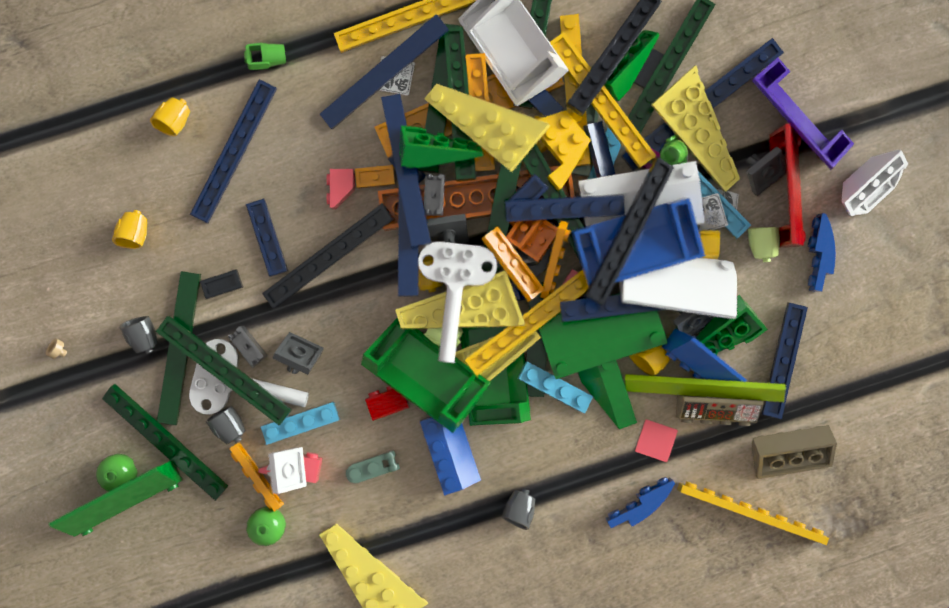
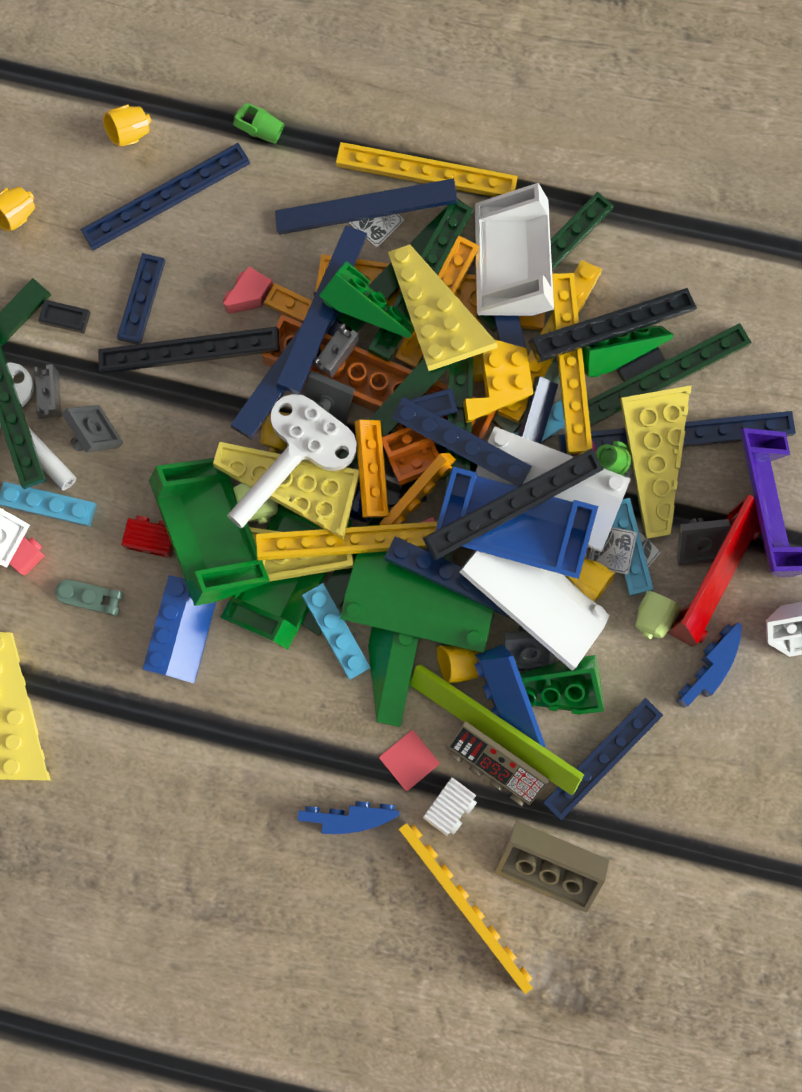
camera: 30 degrees right, 10 degrees down
dark grey helmet [501,489,535,530] -> none
none -> white brick [423,777,477,836]

